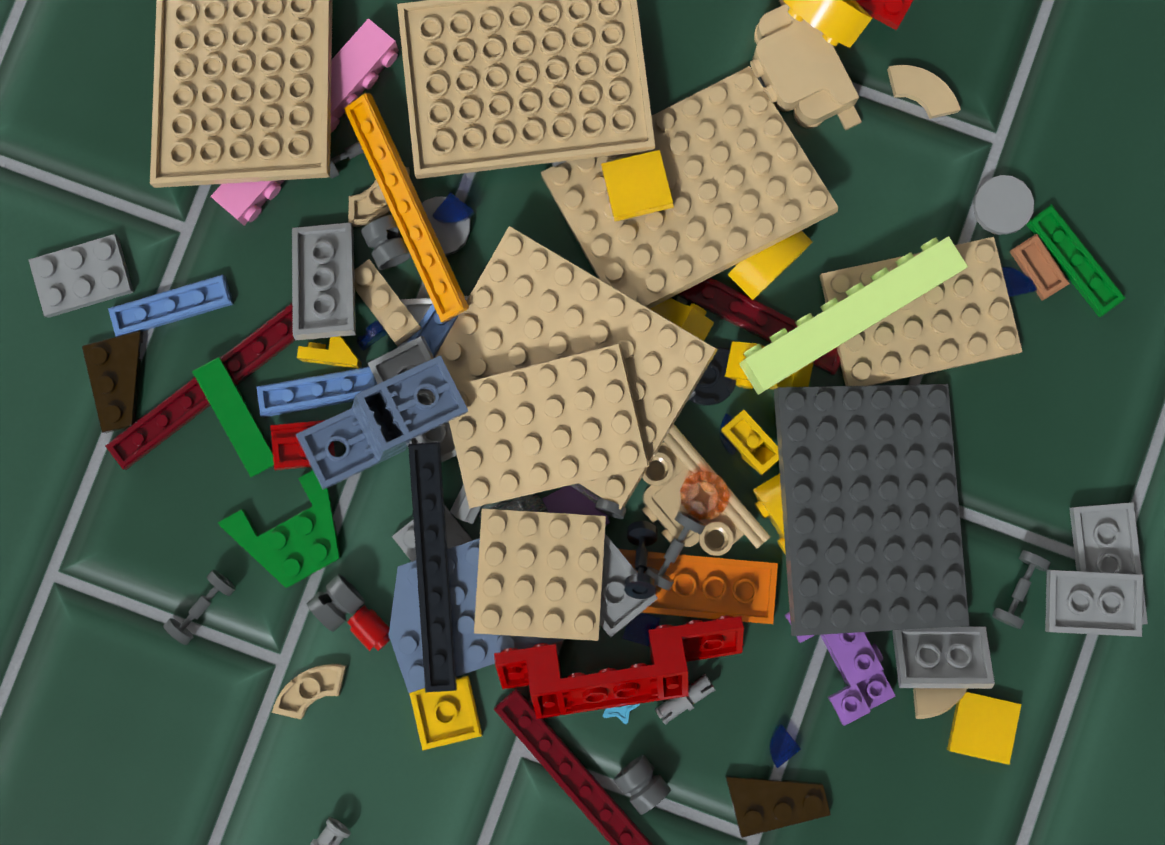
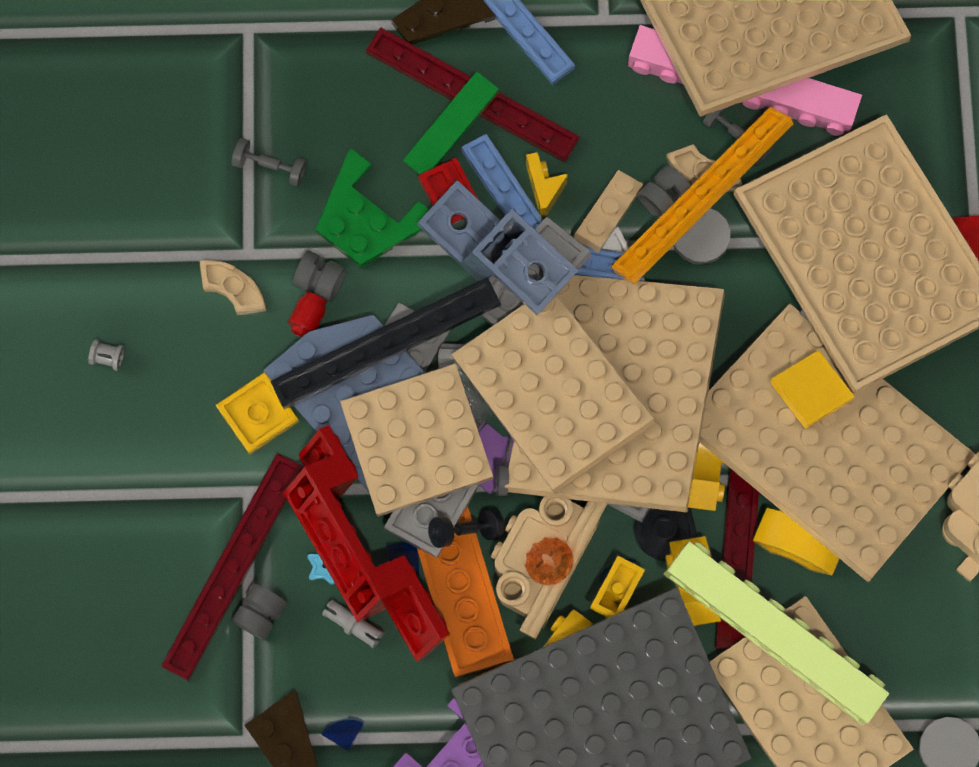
camera: 70 degrees right, 10 degrees down
light grey plate [292,222,356,341] -> none
clear blue tile [357,321,387,351] -> none
clear blue tile [432,193,474,223] -> none
dark grey wheel [644,511,706,590] -> none

